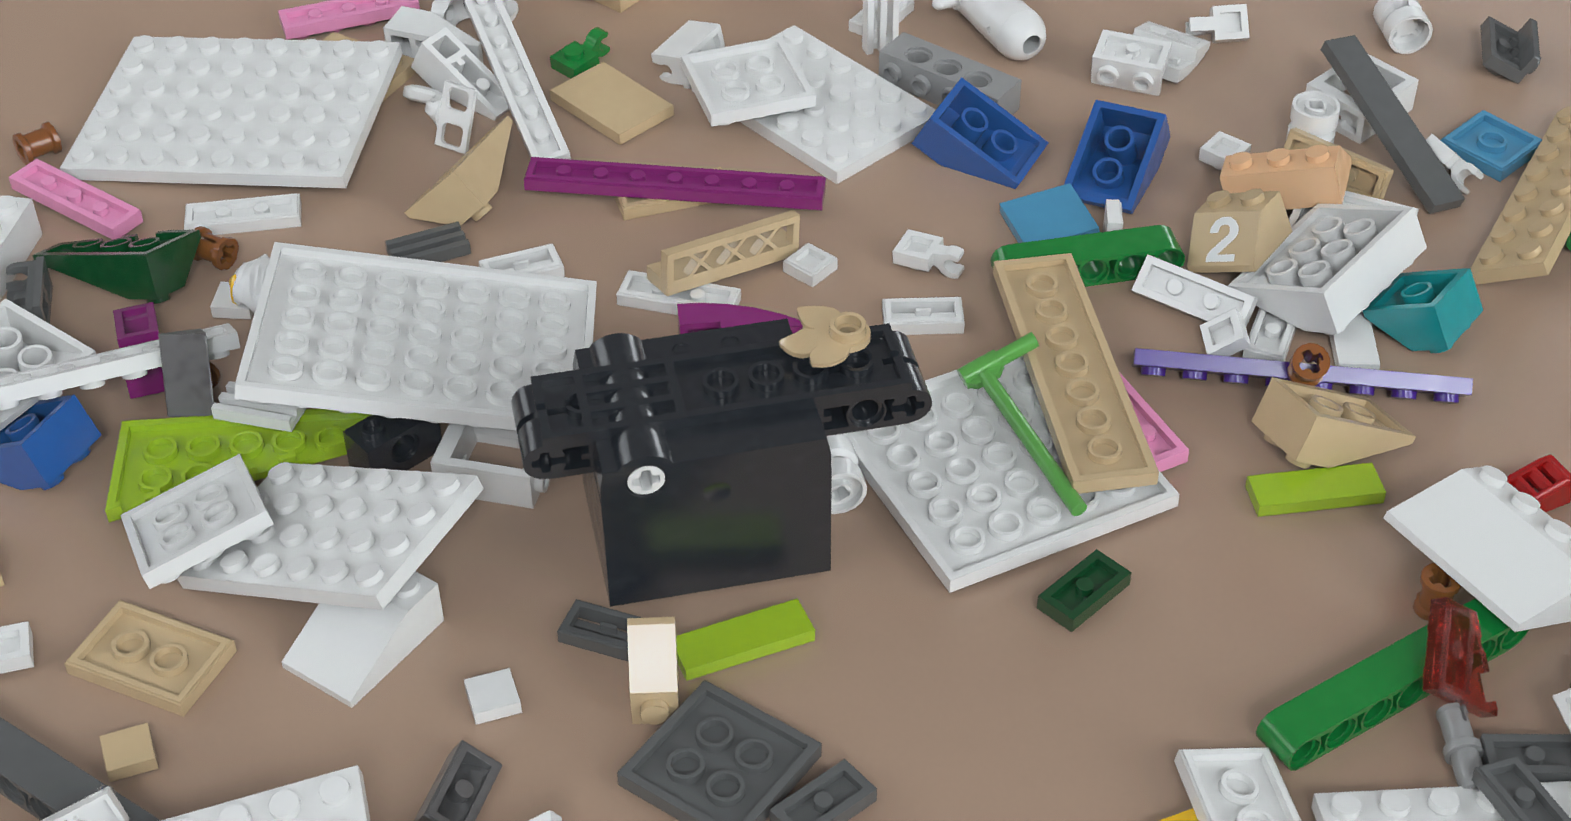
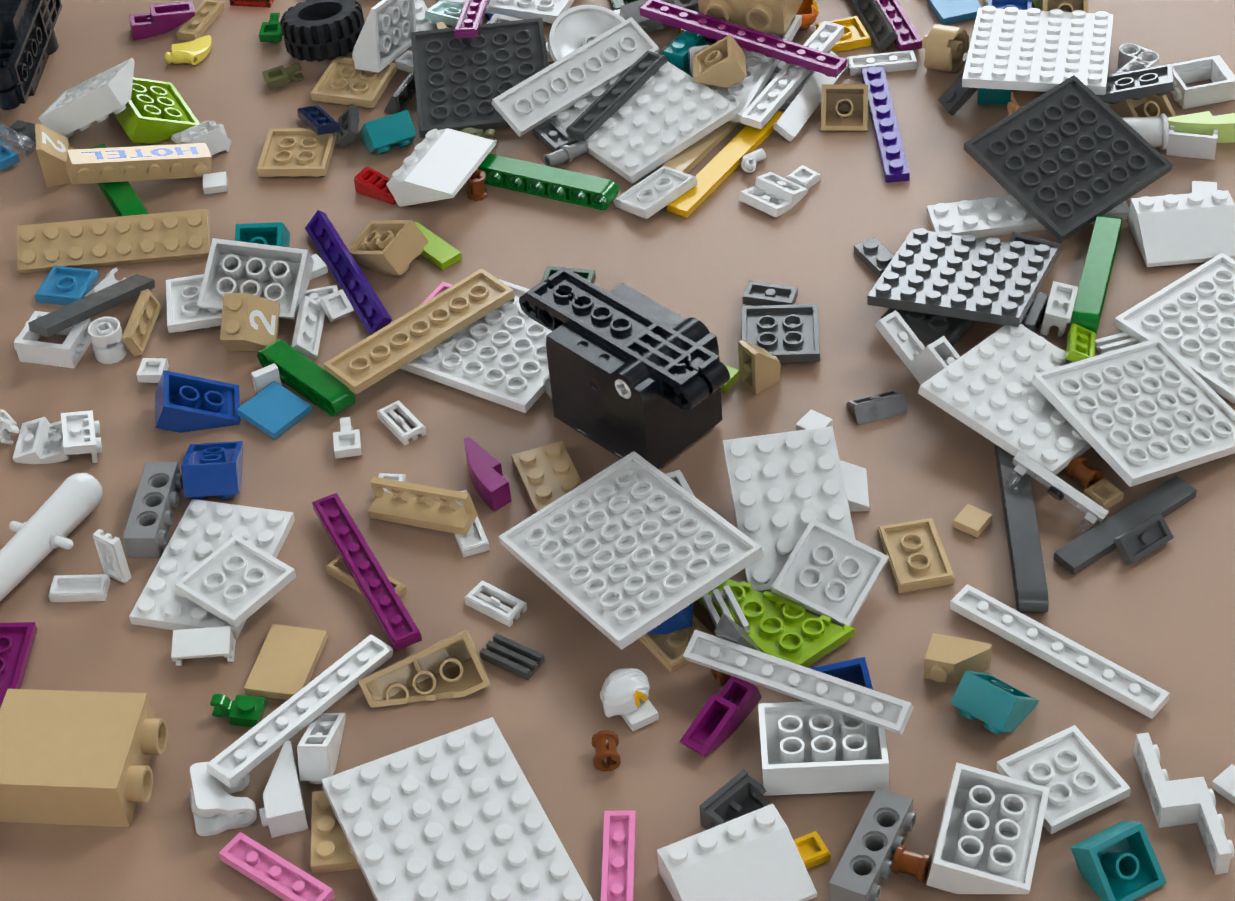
camera: 120 degrees left, 0 degrees up
dark green wedge [33,230,201,304] -> none
white tile [184,193,301,235] -> none
white piece [403,81,478,154] -> none
dark grey tile [557,599,642,661] -> none
tan plate [779,306,871,367] -> none
bright green bar [957,332,1087,516] -> none
light nougat slope [1220,145,1352,210] -> none
dark orange bush [1287,343,1330,386] -> none
clear red wing [1423,597,1498,718] -> none

